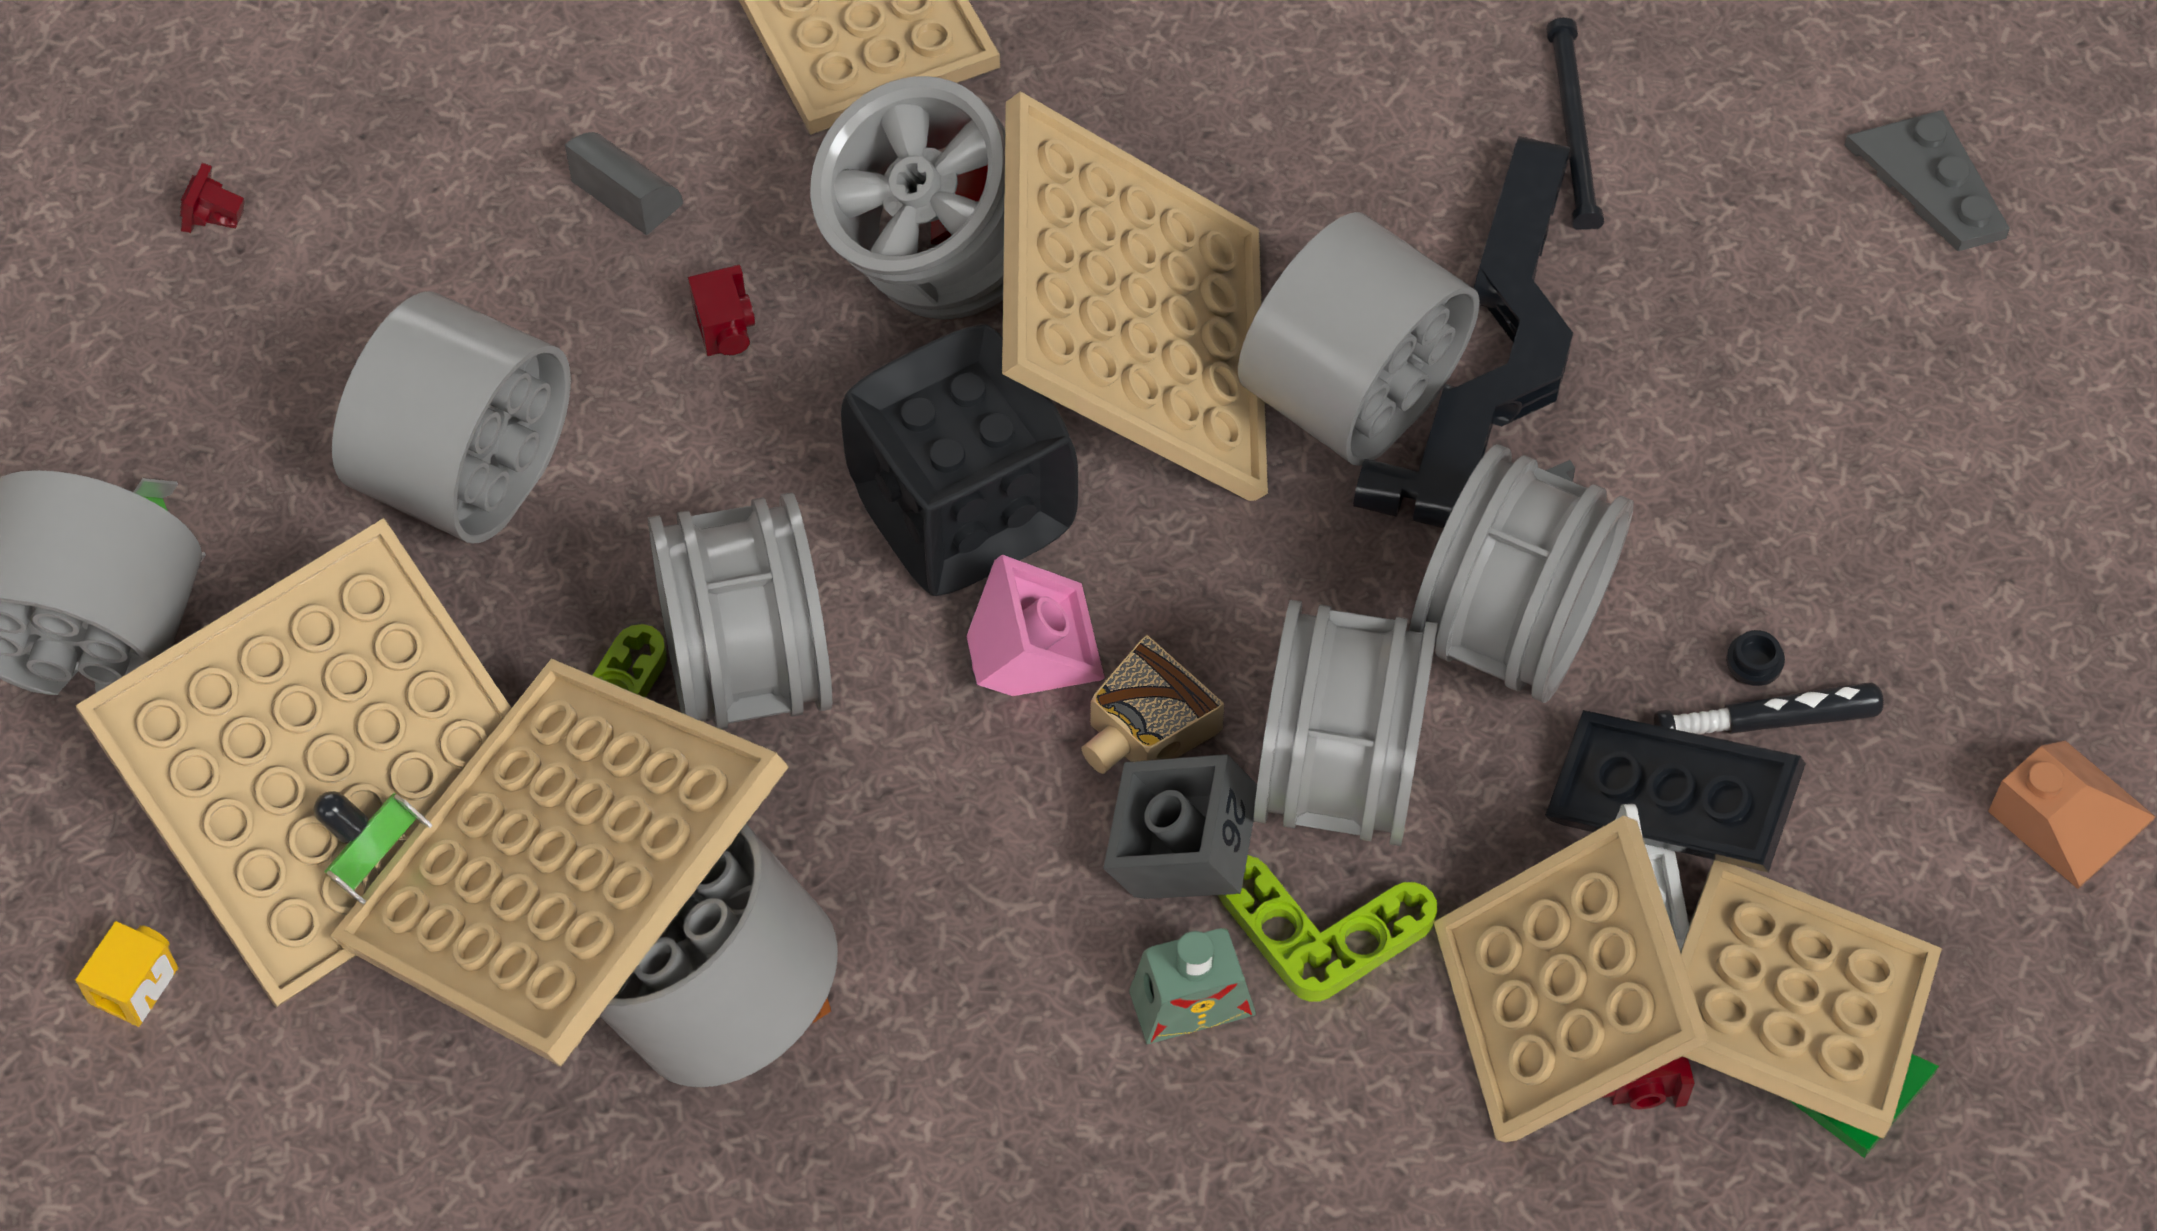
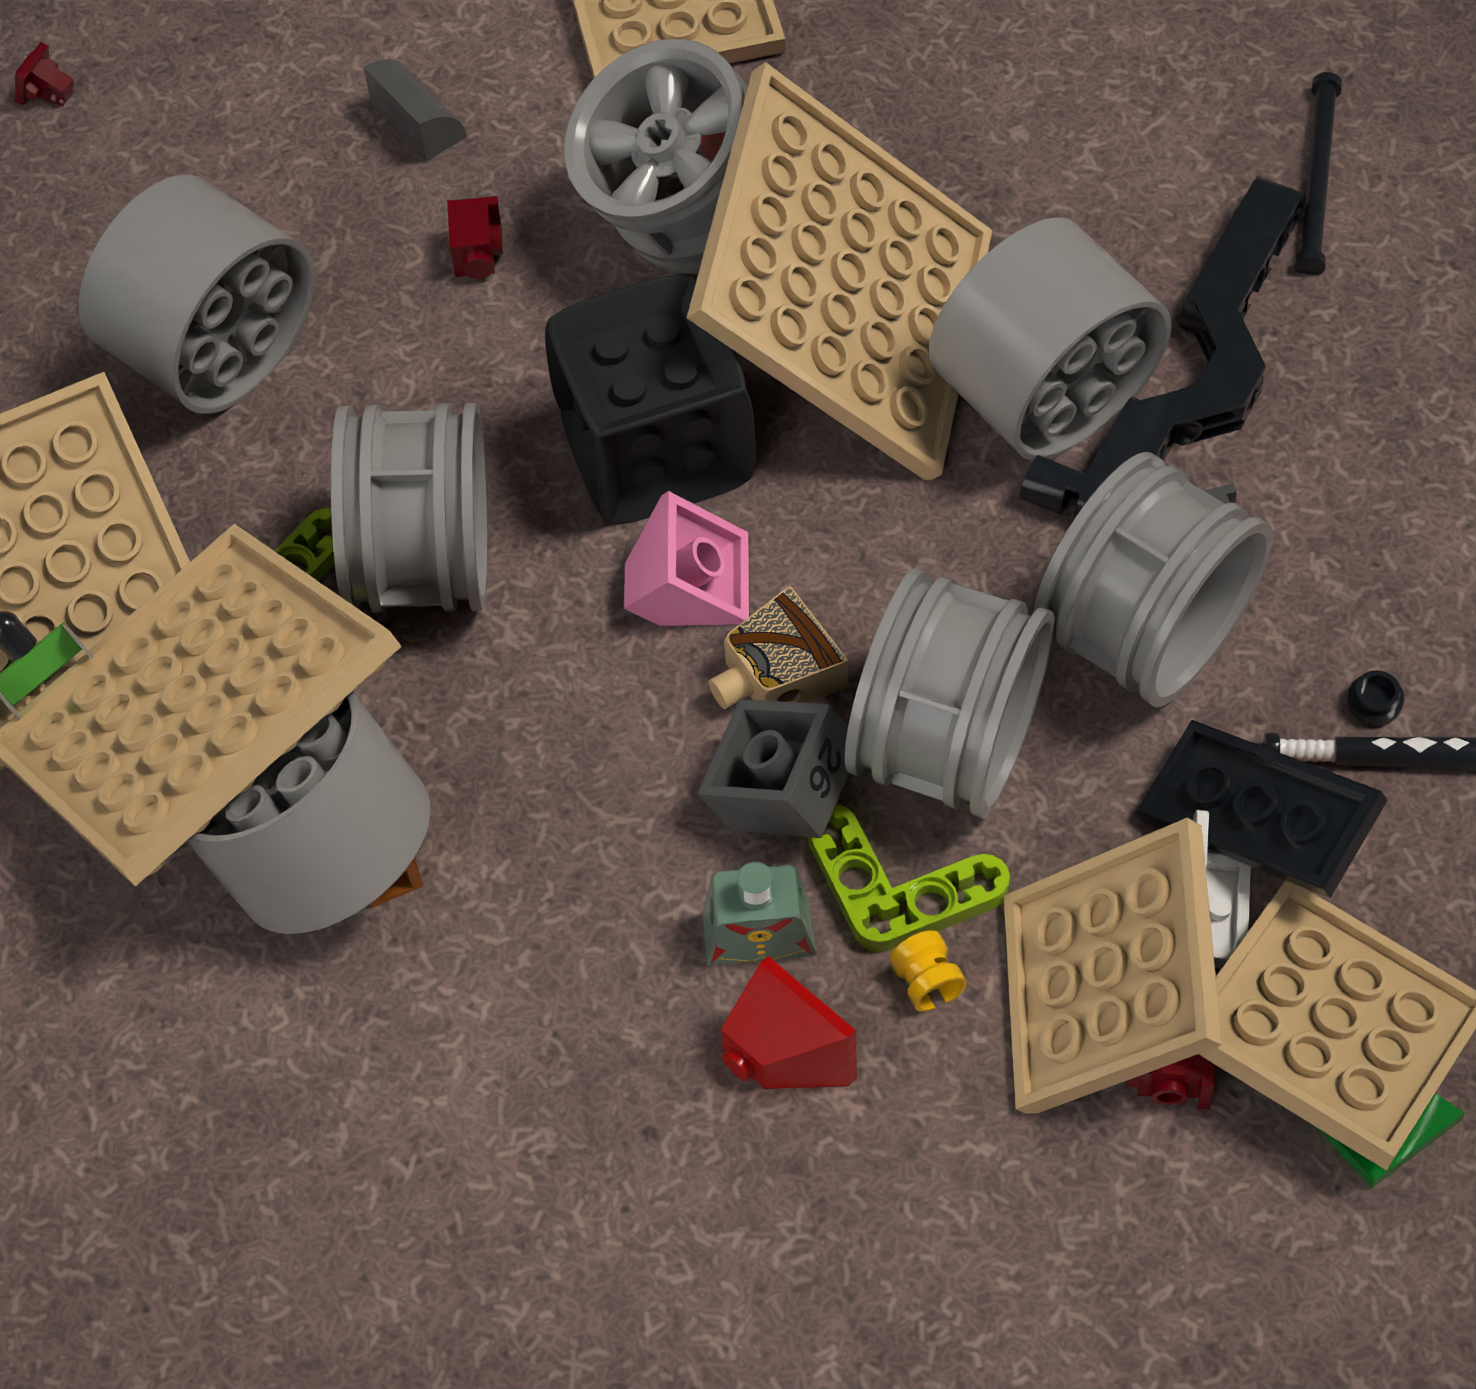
camera: 15 degrees right, 0 degrees up
none -> red slope [720,956,857,1089]
none -> yellow wheel [889,930,967,1012]

